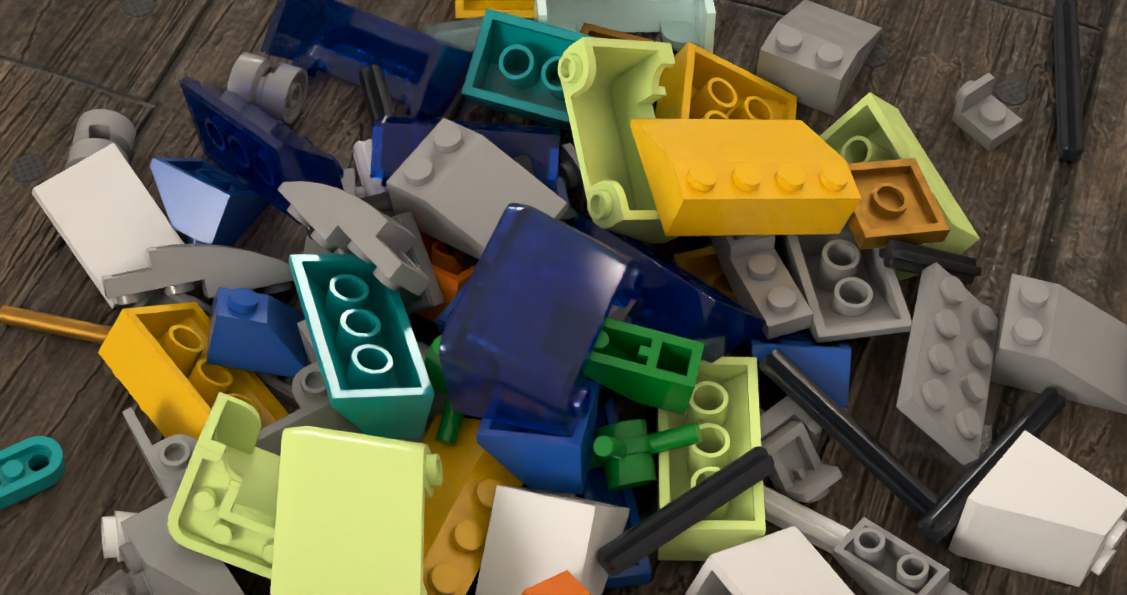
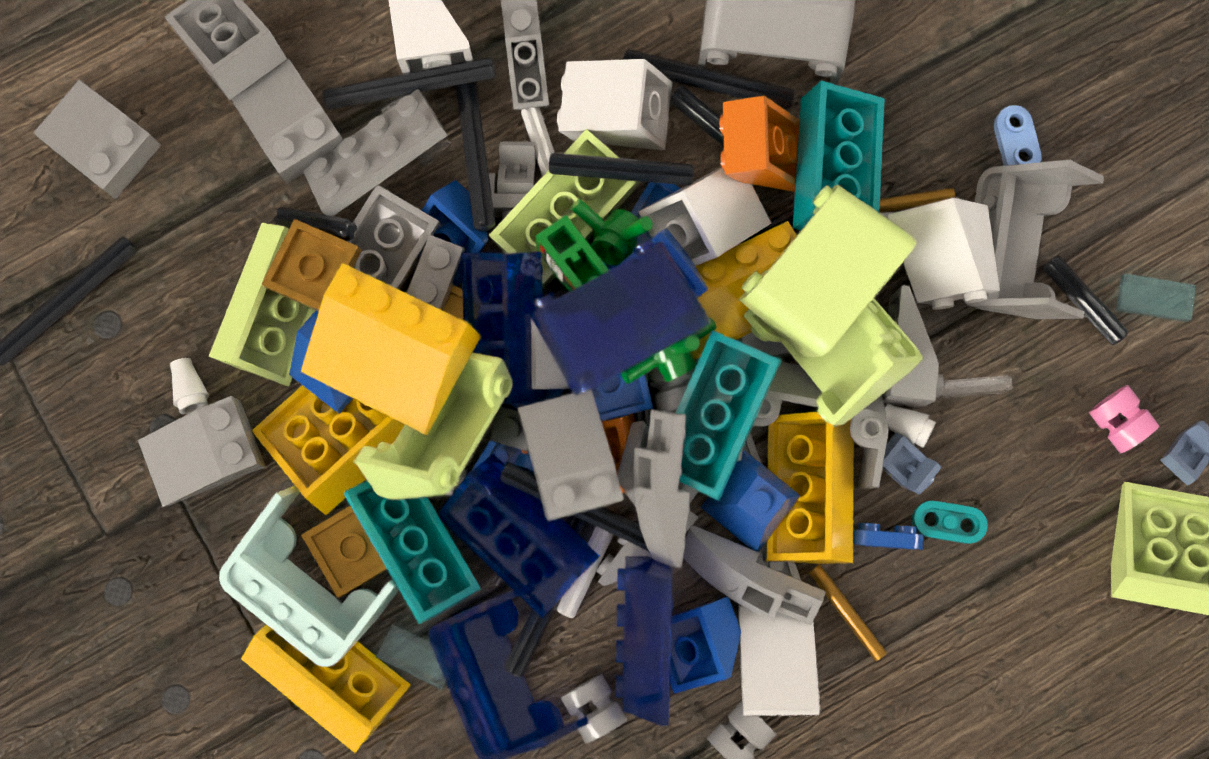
camera: 135 degrees left, 30 degrees up
light grey bracket [952,73,1023,151] -> none
none -> white cone [170,358,209,414]
none -> blue plate [853,523,924,550]
none -> sand blue bracket [882,433,941,494]

